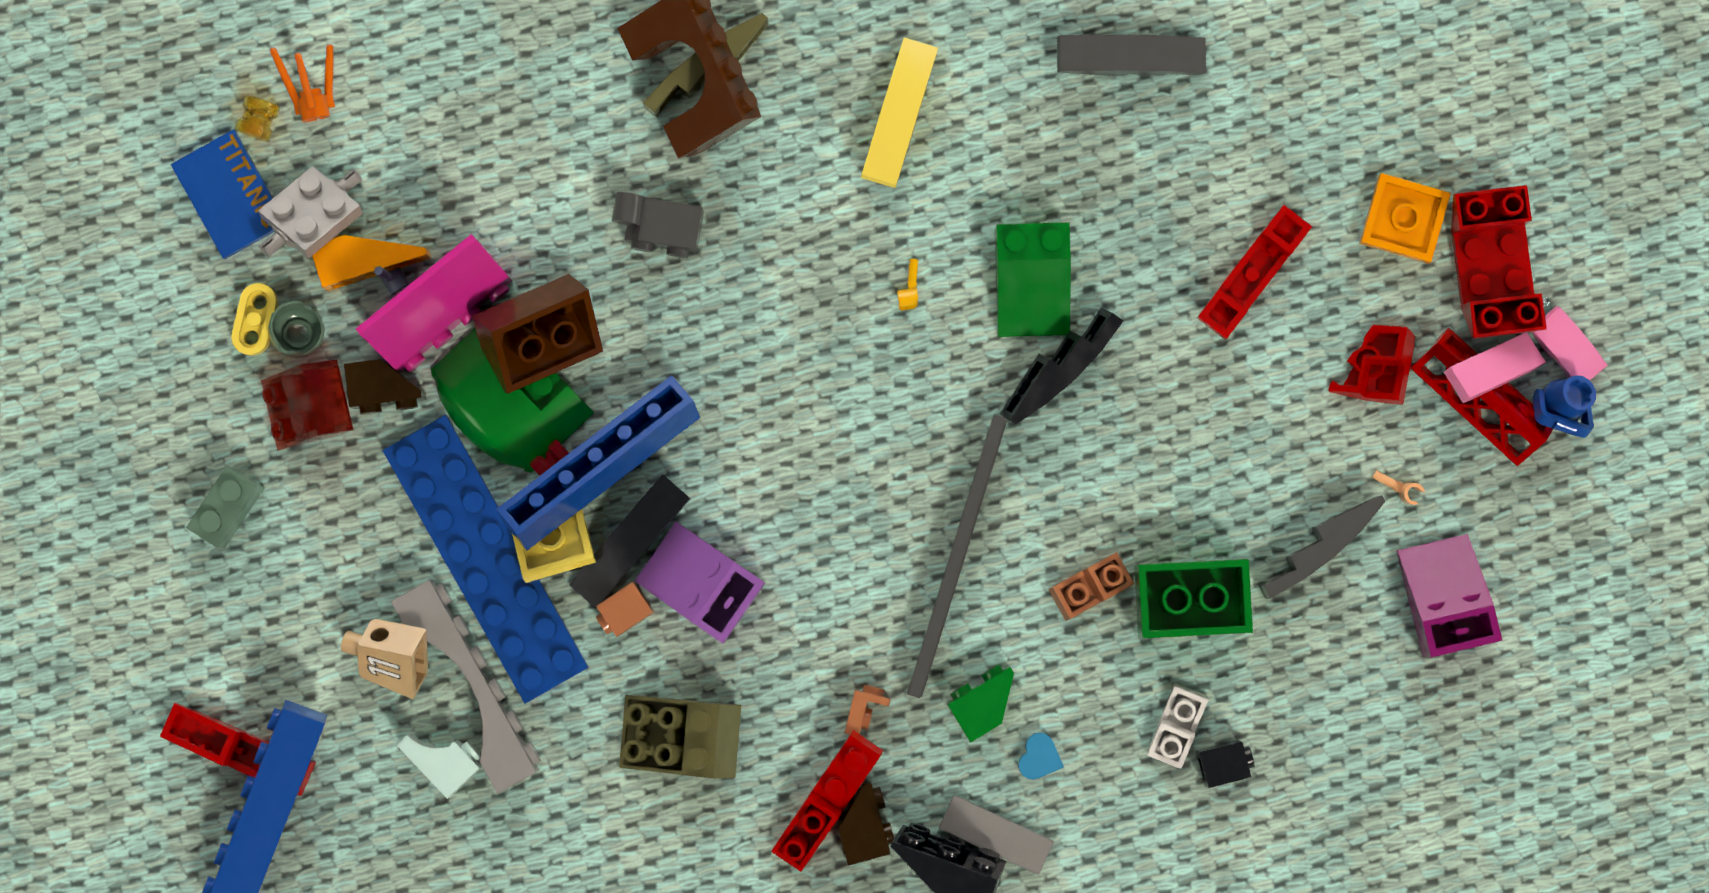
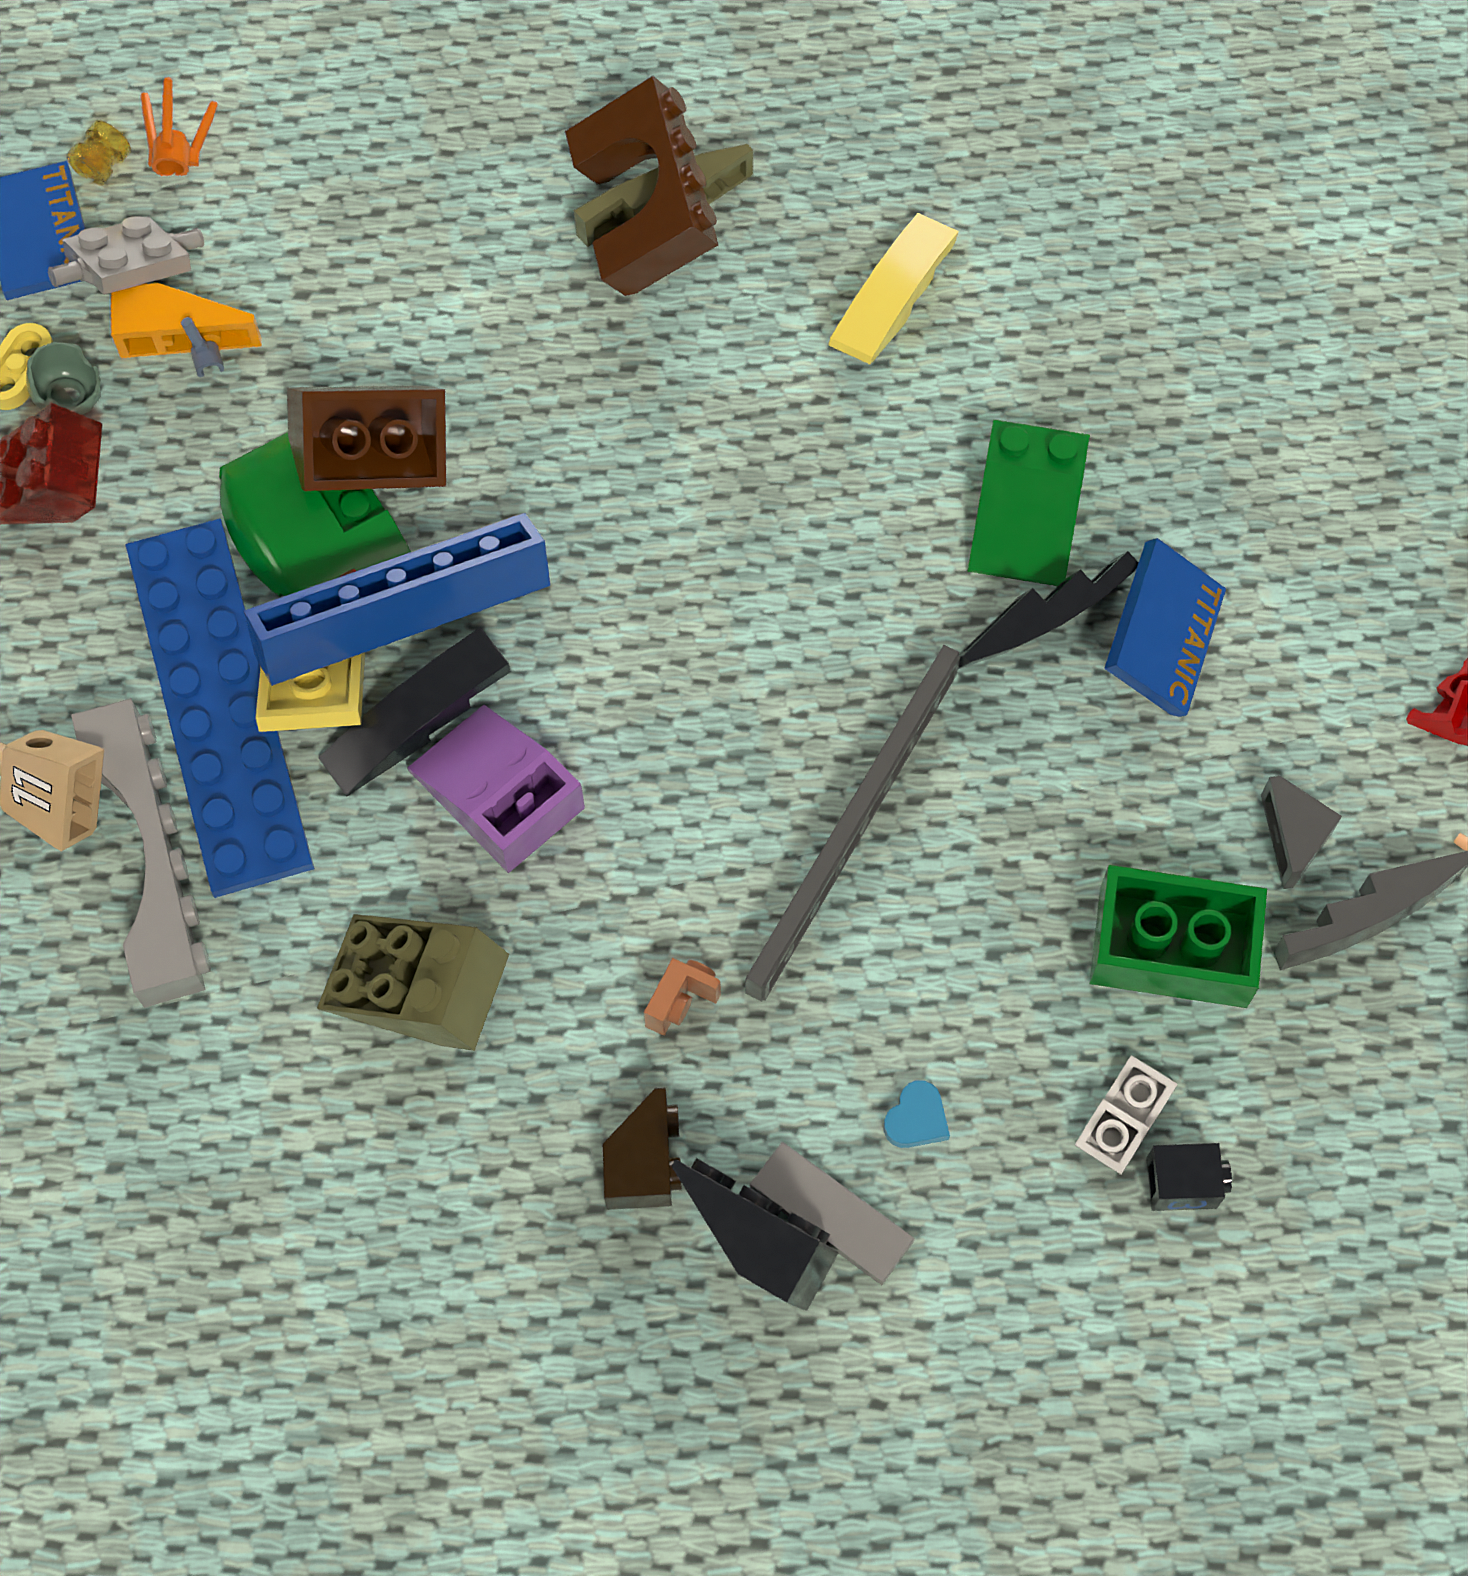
camera: 15 degrees right, 20 degrees down
dark brown slope [344,359,426,415] -> none
dark pink slope [356,234,512,372] -> none
light aqua arch [397,734,482,799] -> none
nougat brick [595,582,655,637] -> none
dark grey hinge [611,192,704,258] -> none
red slope [771,730,884,872] -> none
yellow hand [897,259,919,311] -> none
green slope [947,664,1014,743] -> none
nougat slope [1048,552,1134,621] -> none
dark grey slope [1057,35,1206,76] -> none
red slope [1197,205,1312,340] -> none
none -> blue tile [1104,538,1226,717]
none -> dark grey slope [1261,776,1342,889]

